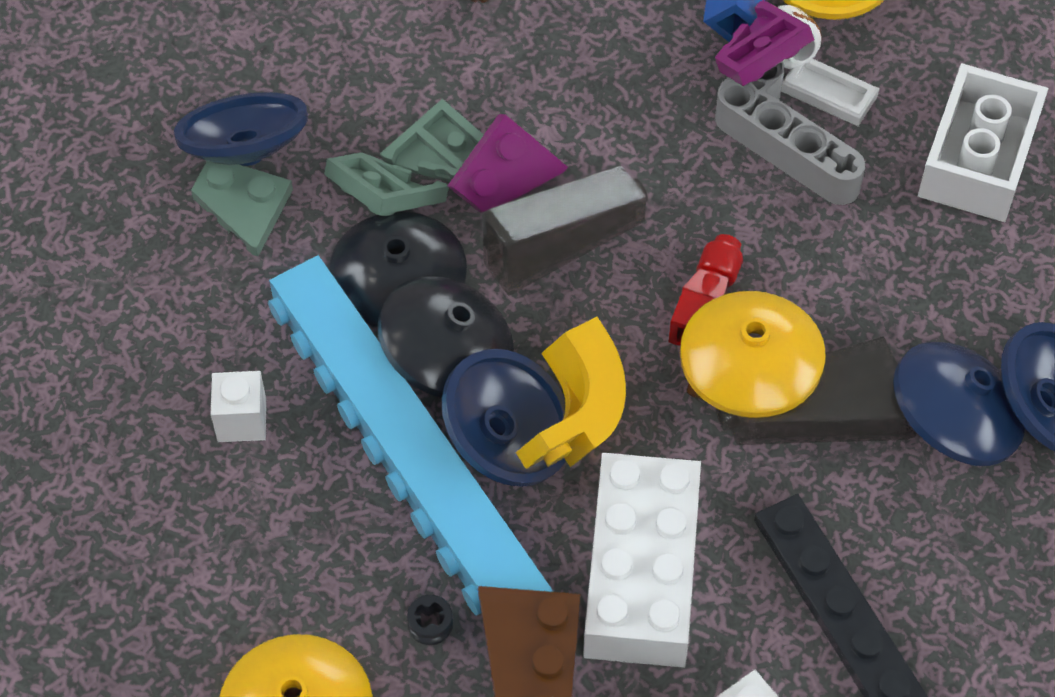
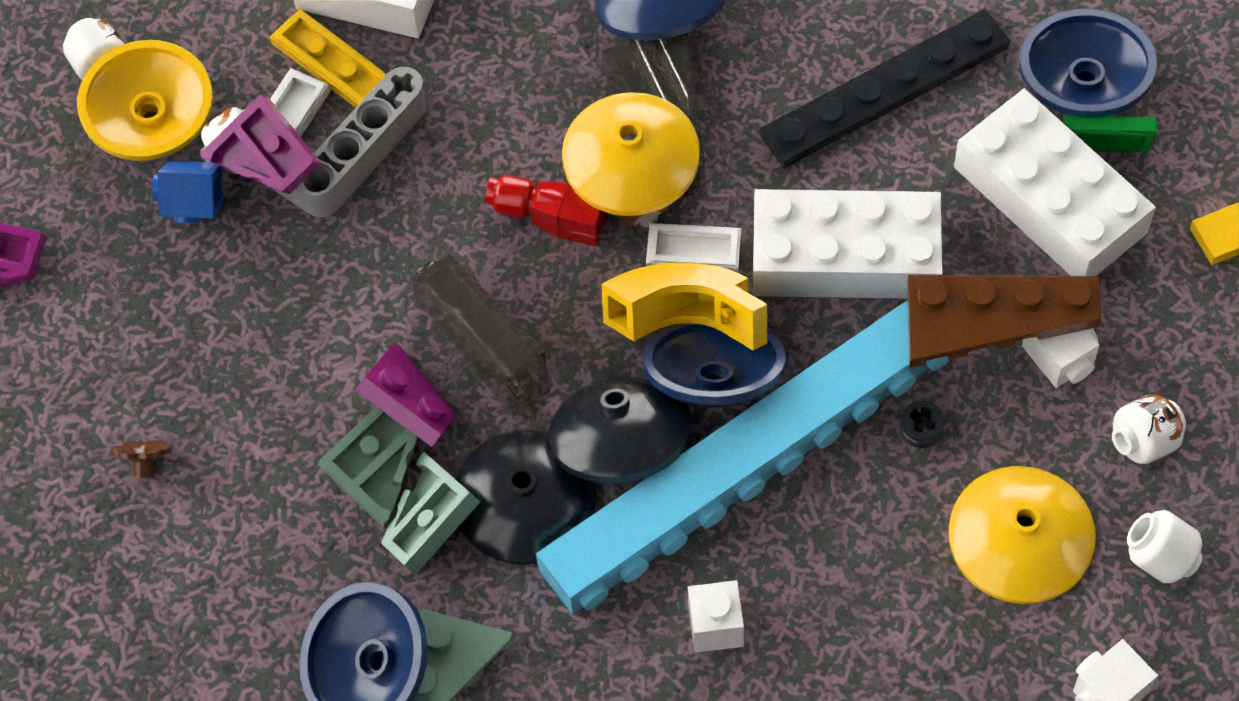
camera: 90 degrees left, 5 degrees up
none -> yellow tile [270,9,386,108]
none -> white tile [646,223,741,273]

